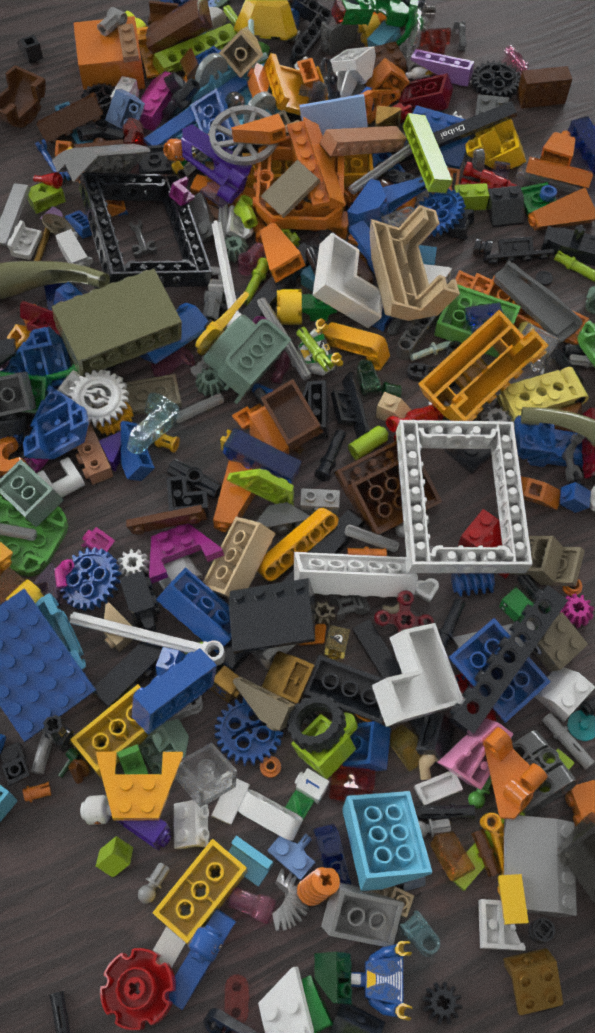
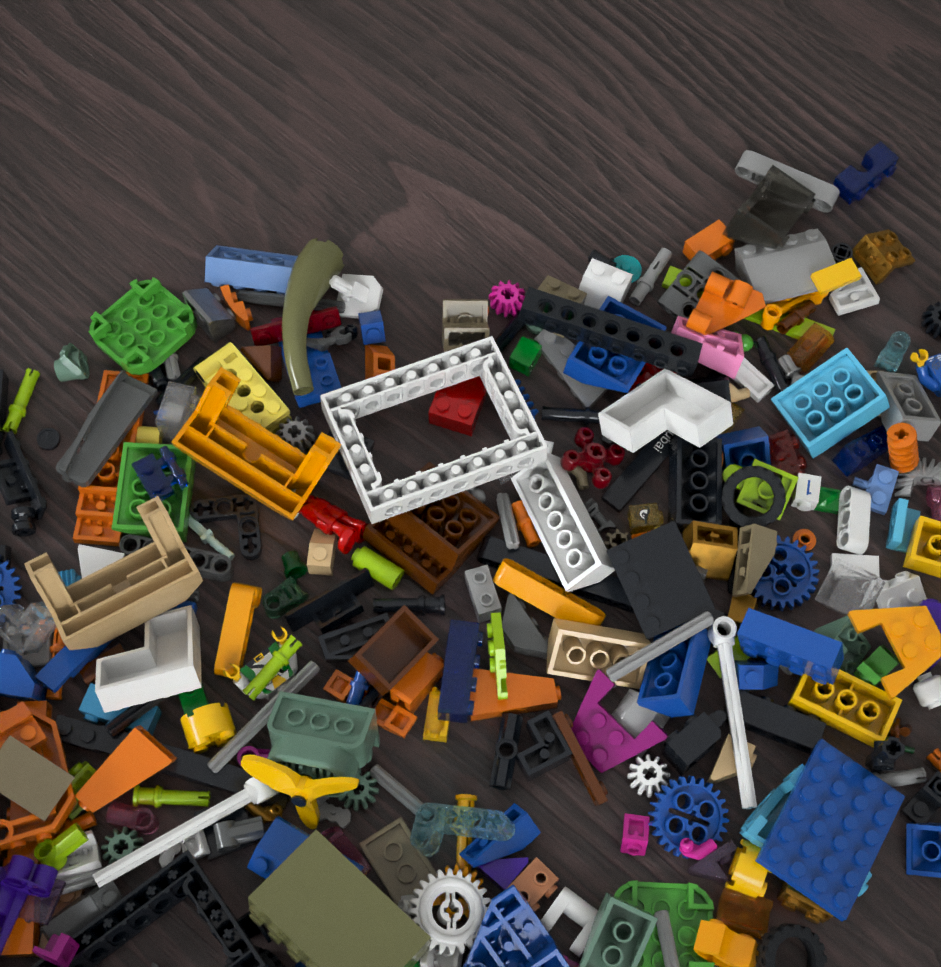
camera: 110 degrees left, 5 degrees up
none -> light grey axle [606,611,714,682]

